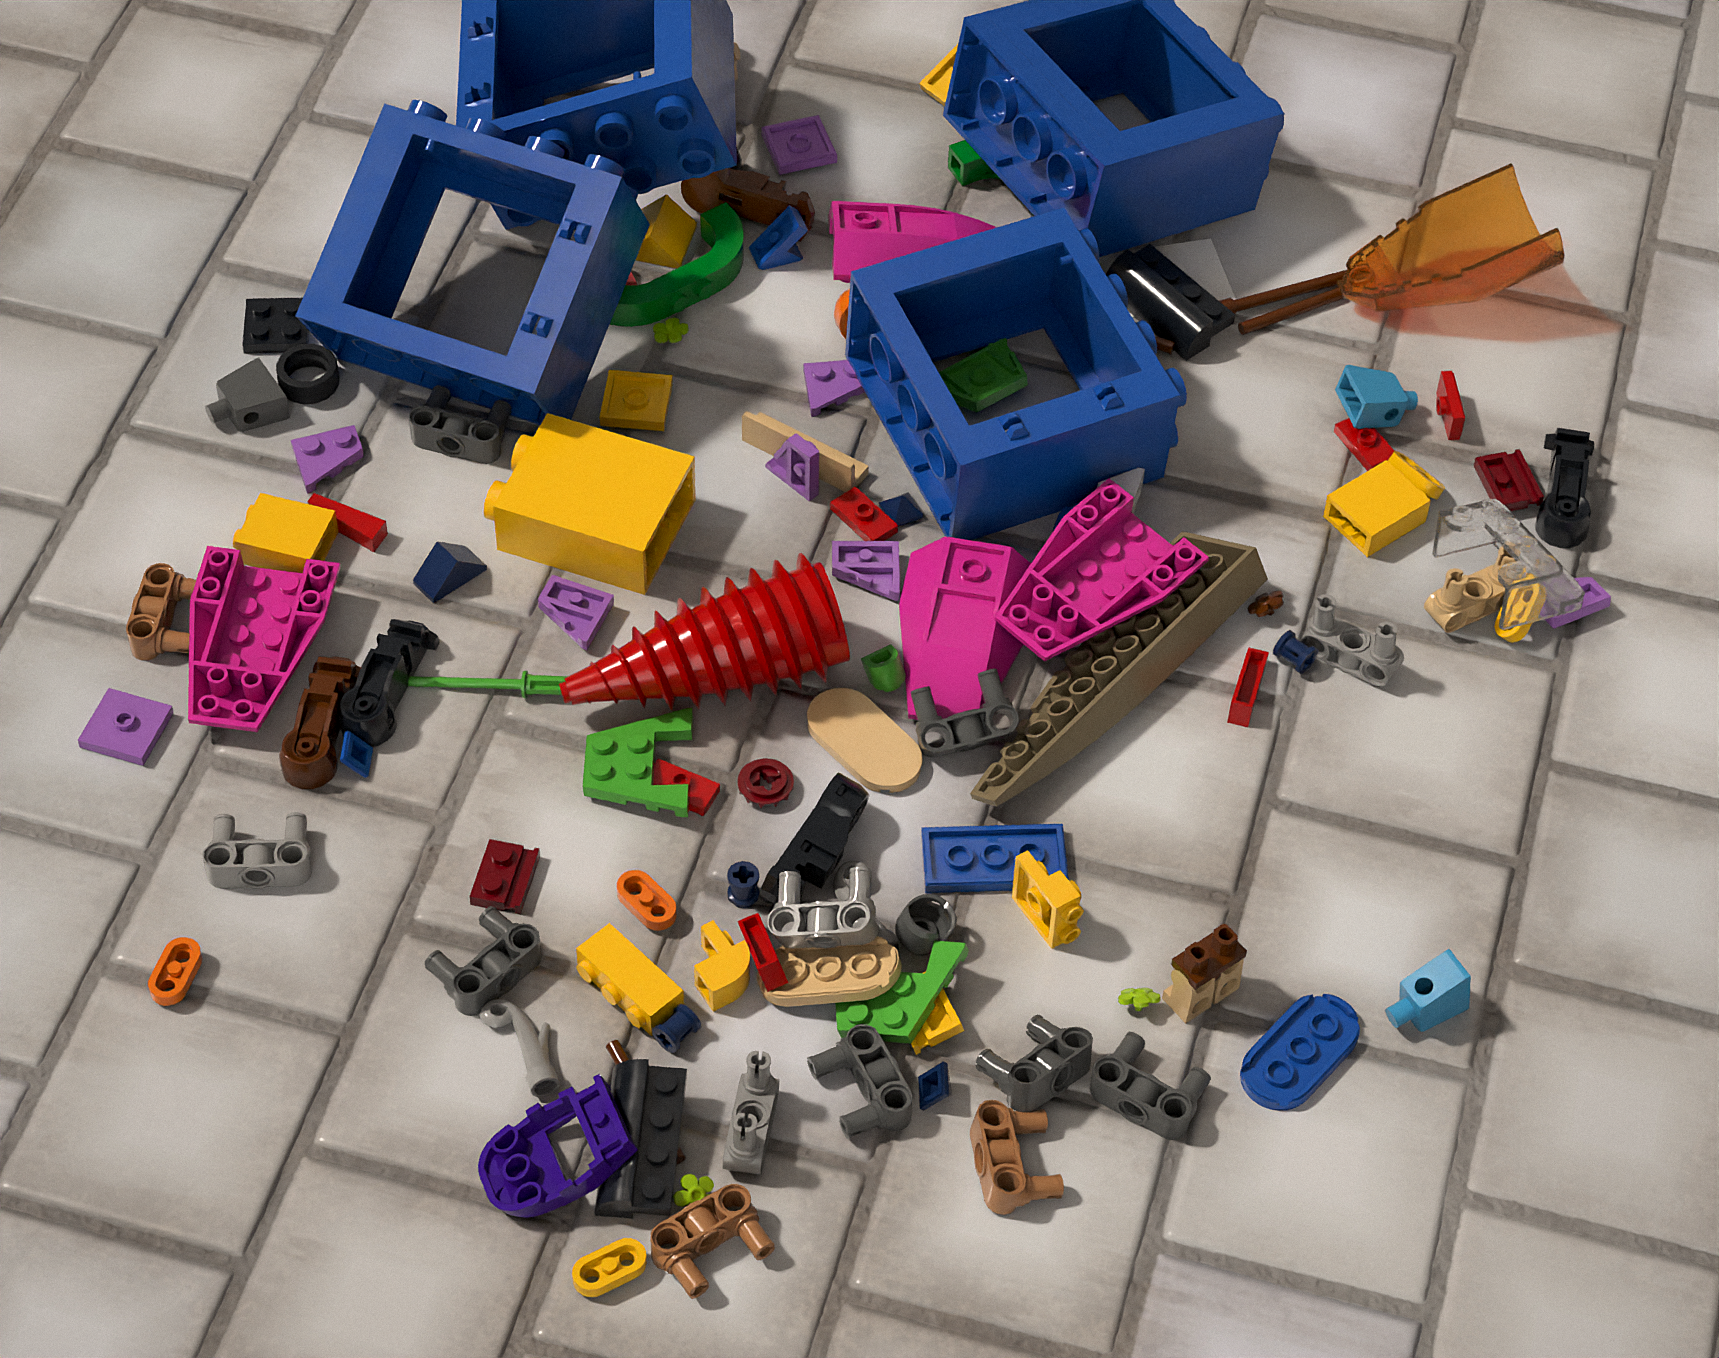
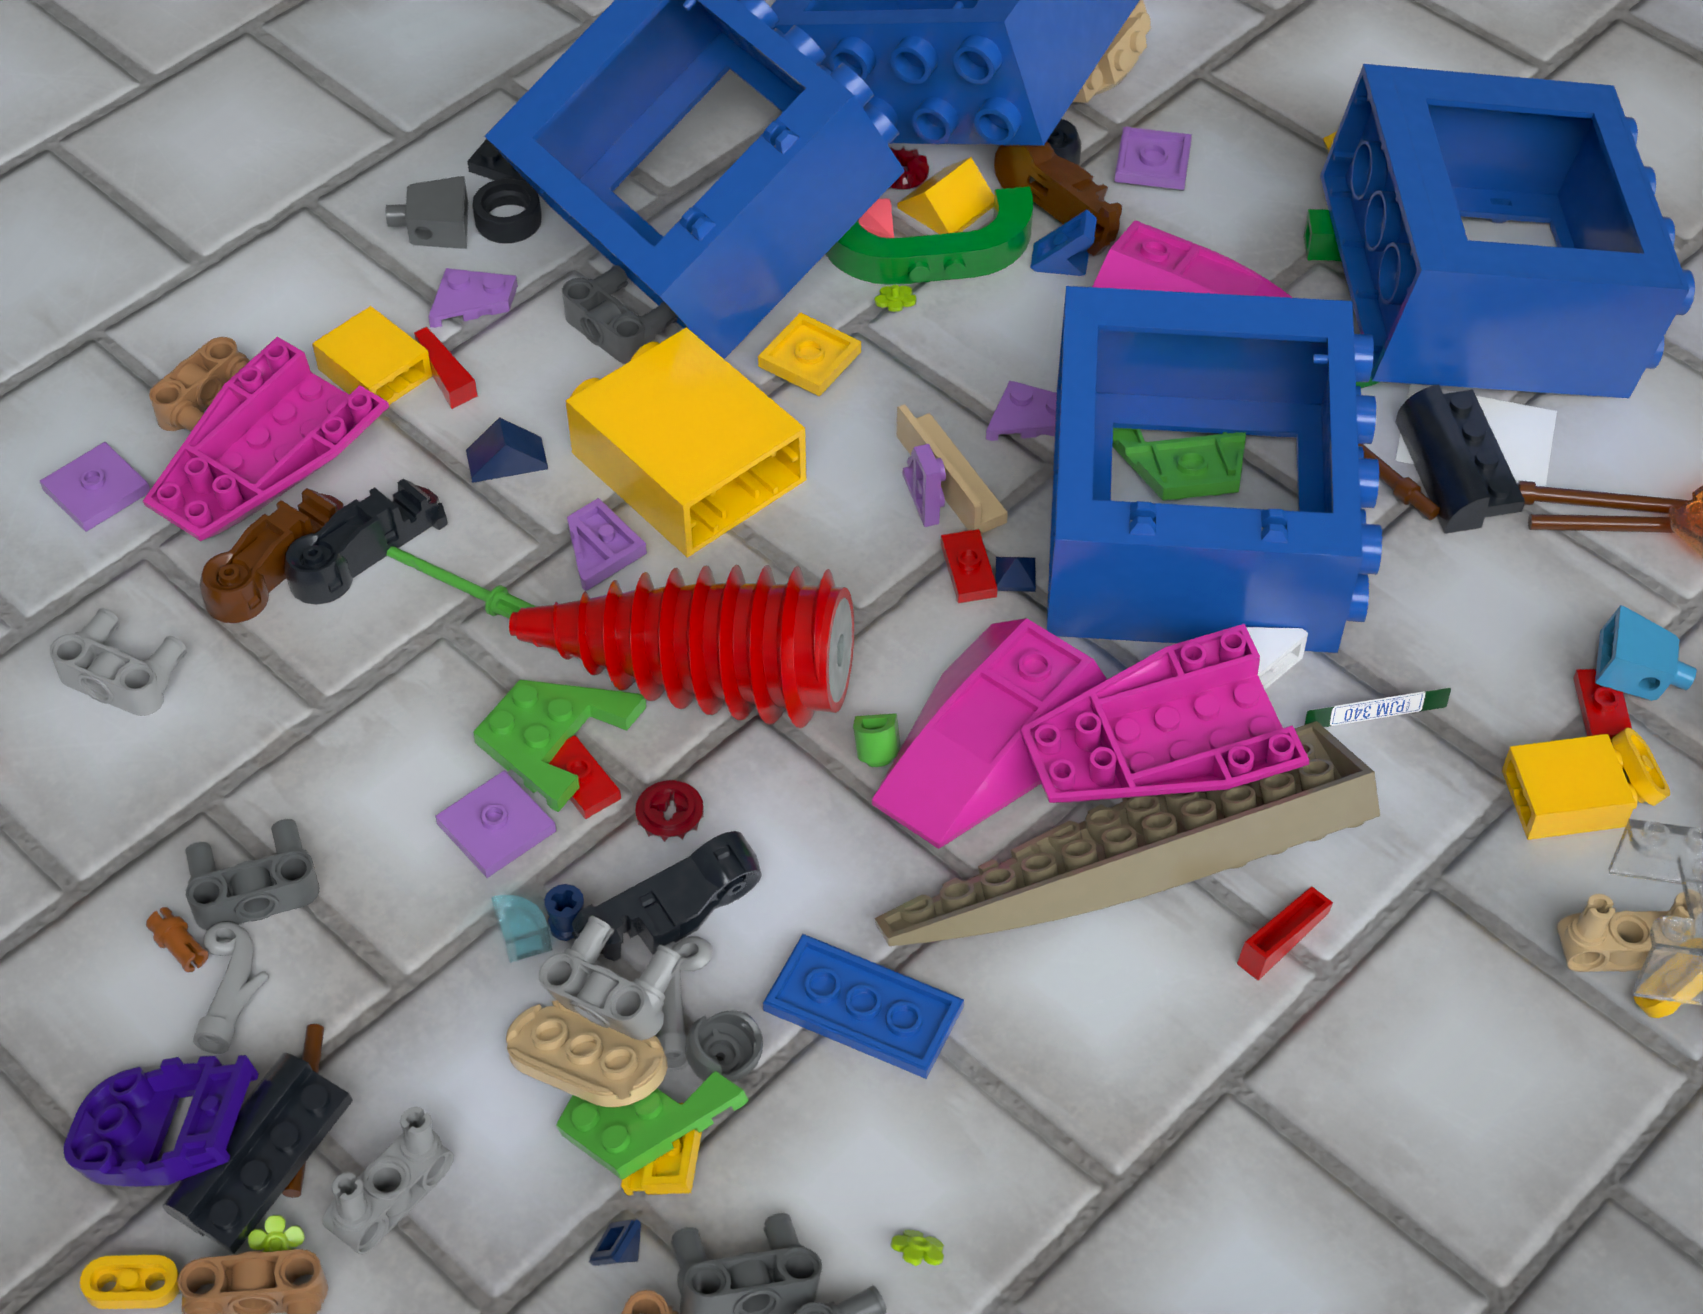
camera: 30 degrees right, 0 degrees up
blue slope [340,731,373,778] -> none
dark red plate [469,839,540,914] -> none
yellow brick [576,923,684,1036] -> none
orange plate [617,870,677,931] -> none
dark blue bush [652,1004,701,1053] -> none
yellow brick [694,920,750,1012] -> none
red piece [738,913,788,992] -> none
tan tile [807,688,922,793] -> none
dark grey piece [807,1024,913,1139] -> none
medium lavender wing [832,541,900,601] -> none
dark grey piece [911,668,1019,758] -> none
yellow plate [1012,850,1084,949] -> none
hips [1162,923,1247,1024] -> none
reddish brown plant [1247,590,1284,617] -> none
dark blue bush [1273,630,1318,674] -> none
light grey piece [1301,594,1404,686] -> none
none -> dark orange pin [146,907,209,973]
none -> medium lavender plate [435,770,556,878]
none -> clear light blue brick [491,895,552,963]
none -> sticker [1304,687,1451,727]

